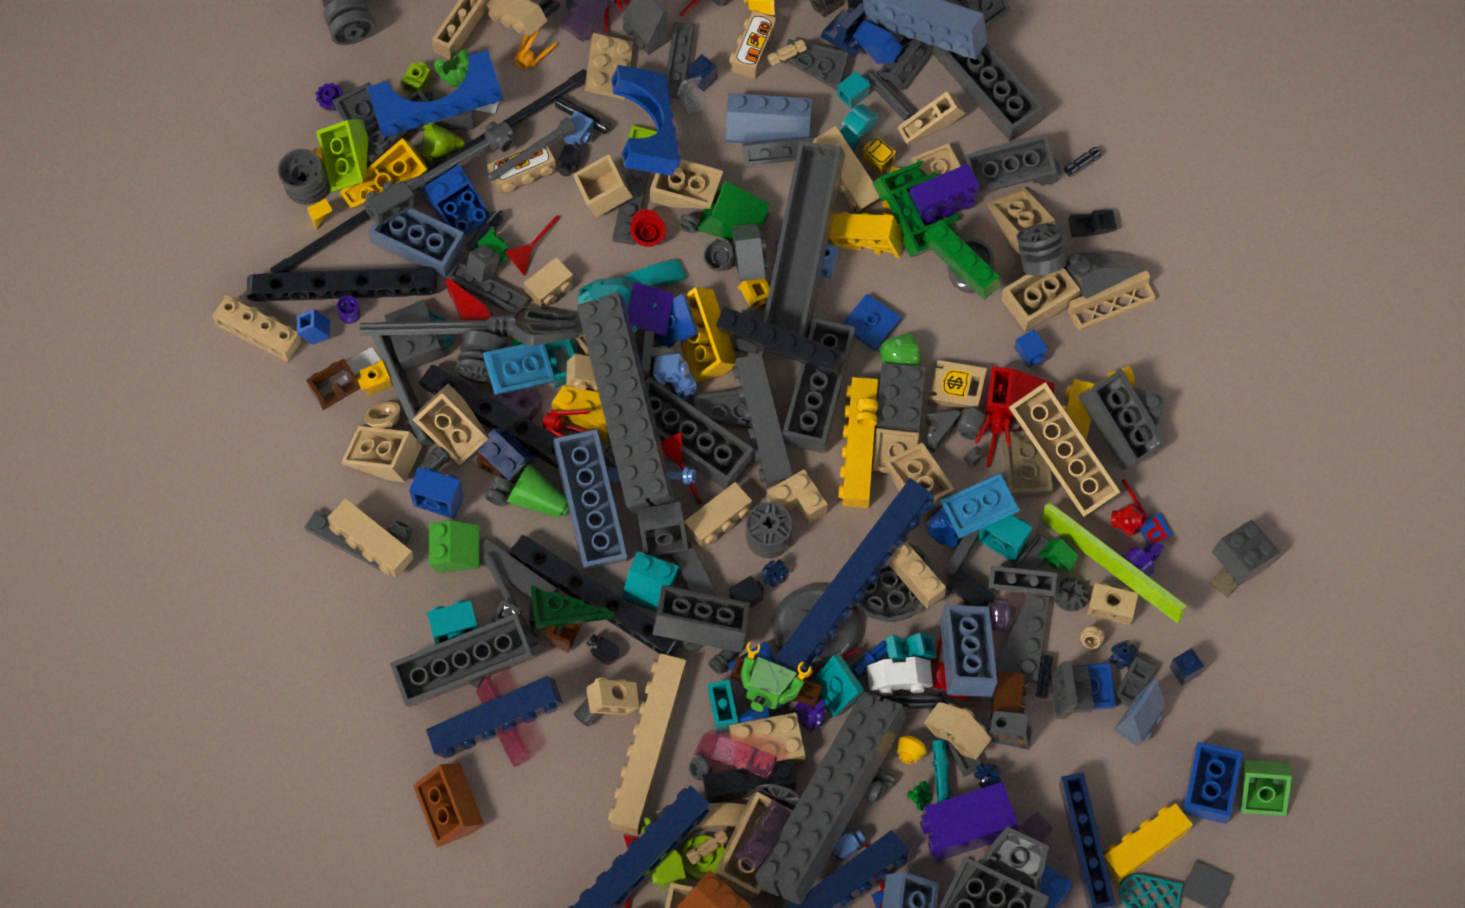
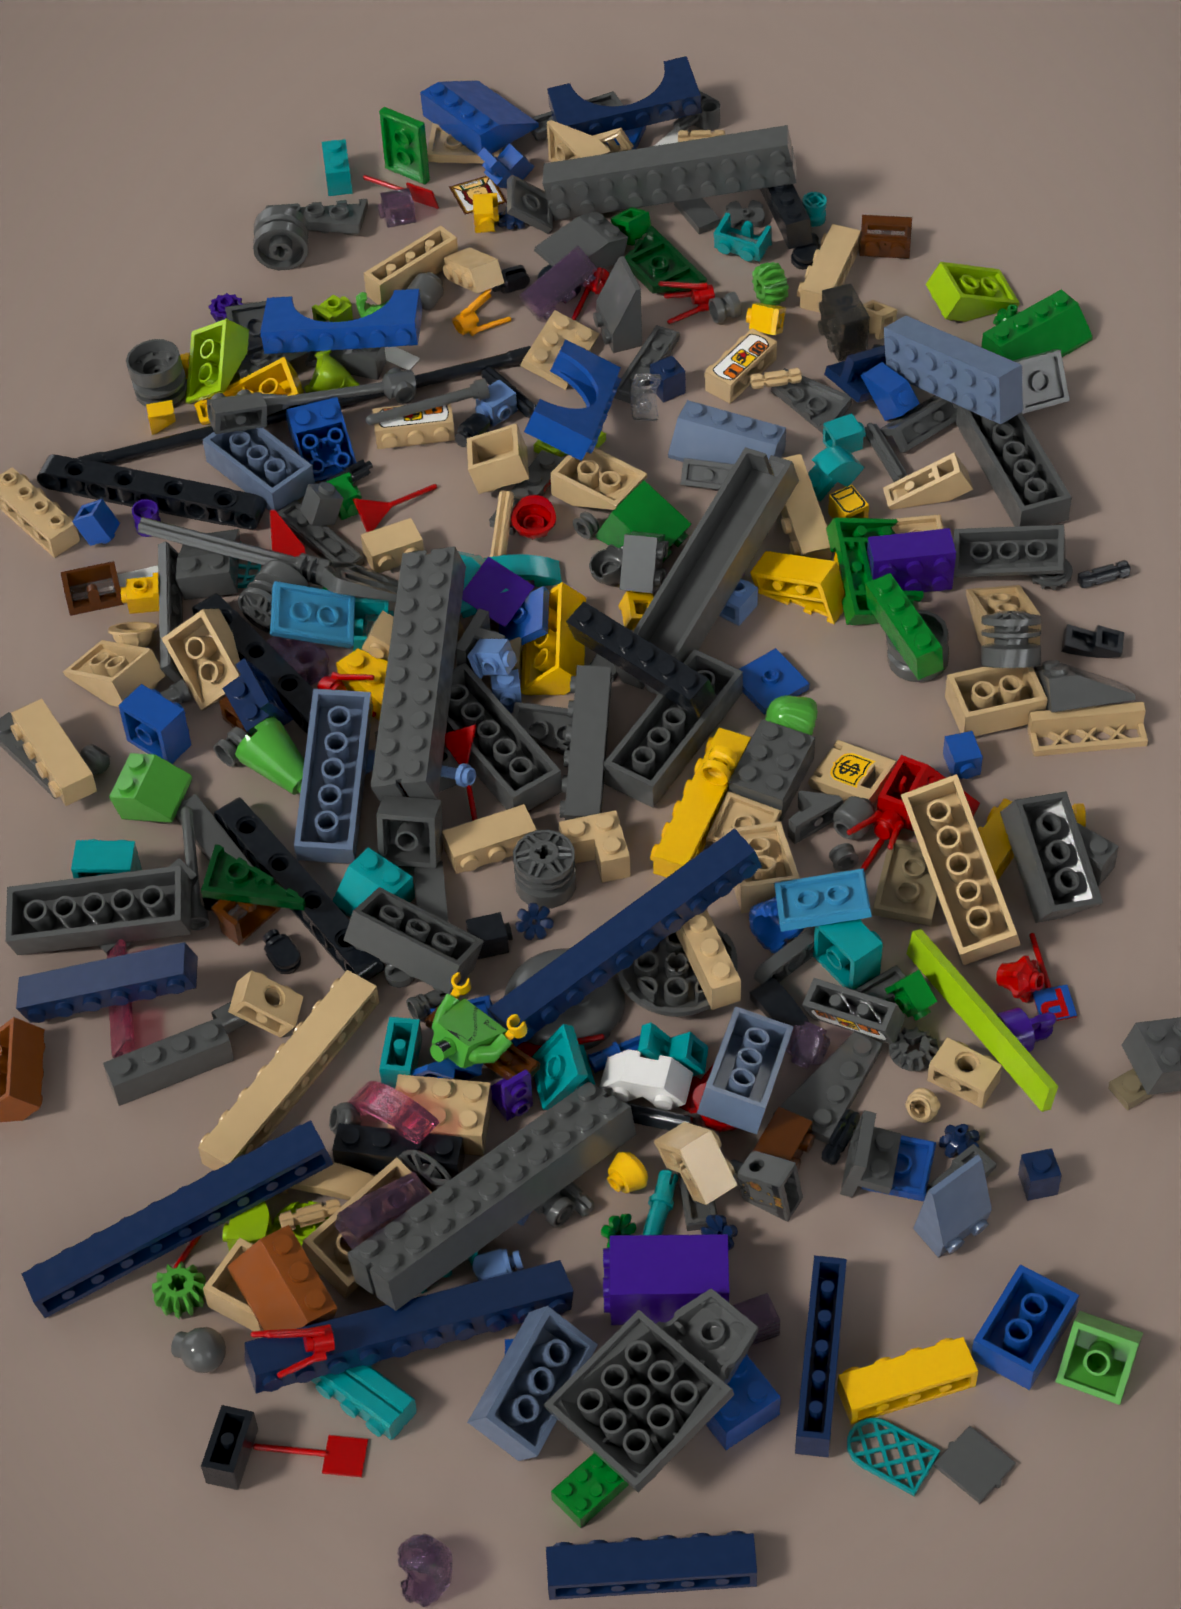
camera: 20 degrees right, 15 degrees down
none -> dark grey brick [103,1017,234,1106]
none -> dark grey head [407,272,444,310]
none -> tan axle [490,490,514,557]

